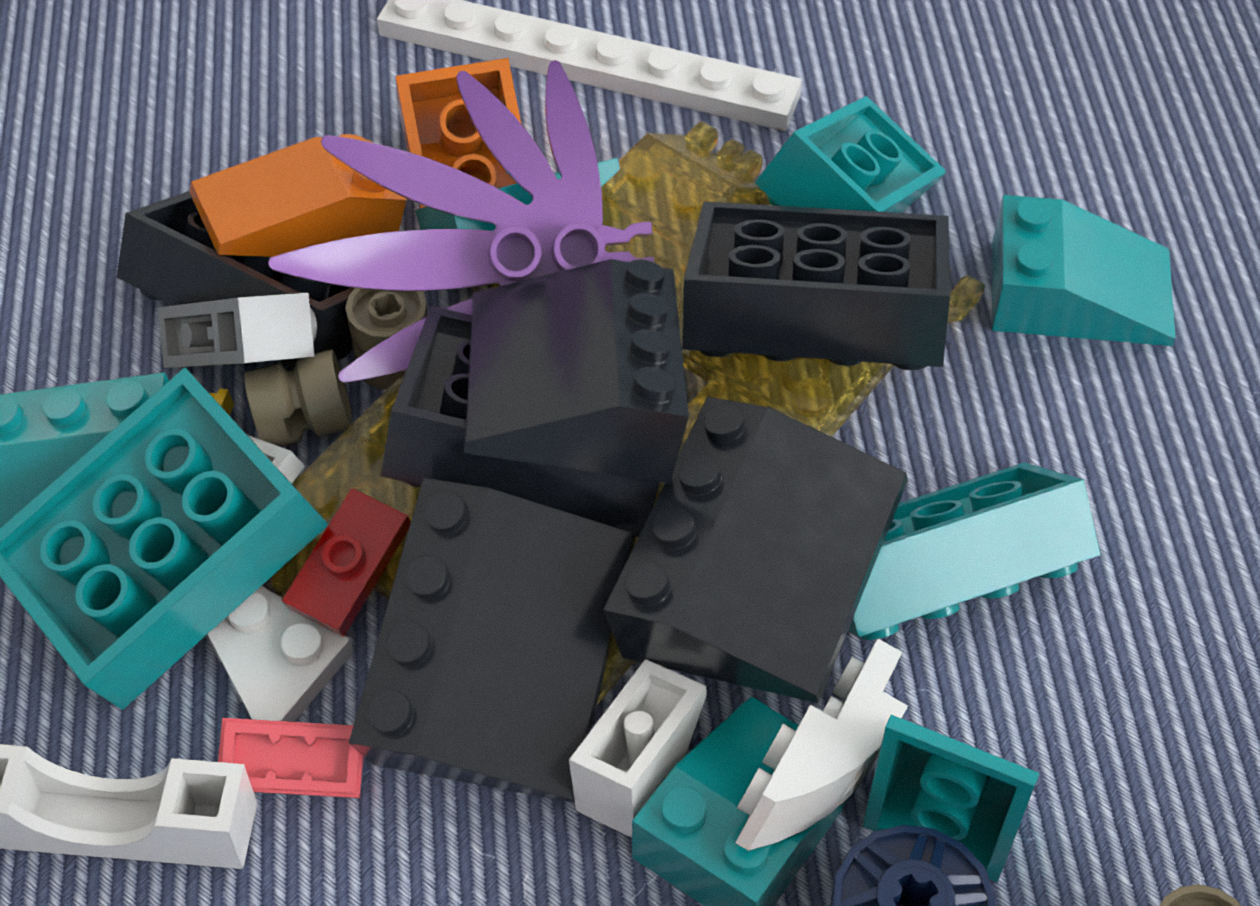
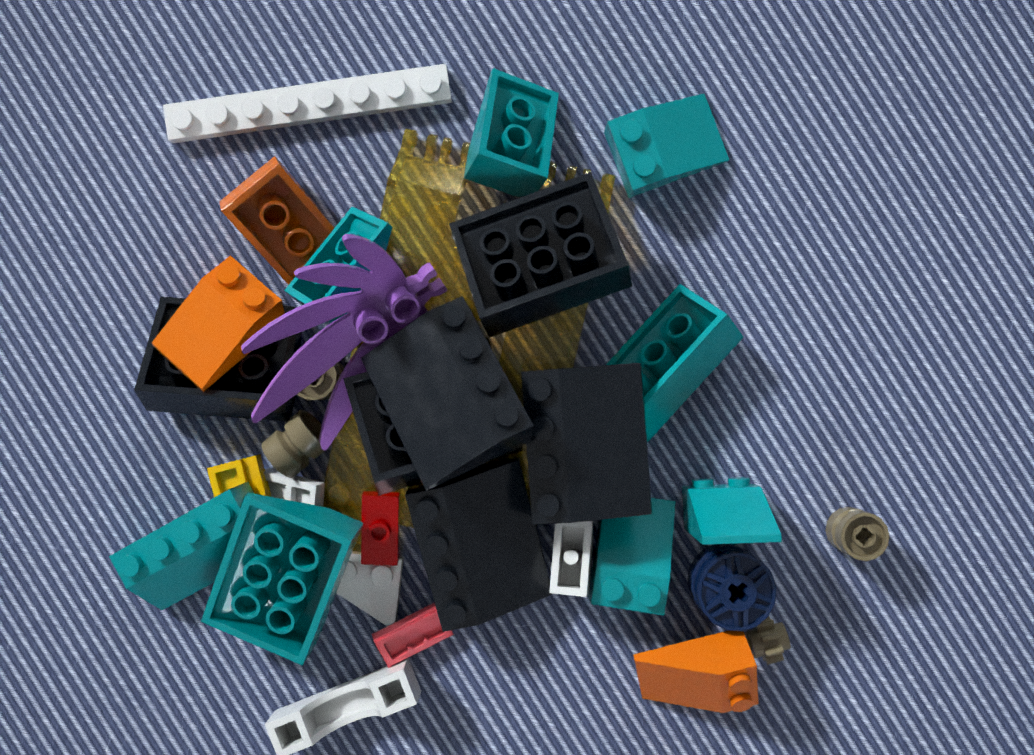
camera: 25 degrees left, 35 degrees up
light grey slope [158,293,317,368] -> none
white slope [735,639,908,851] -> none

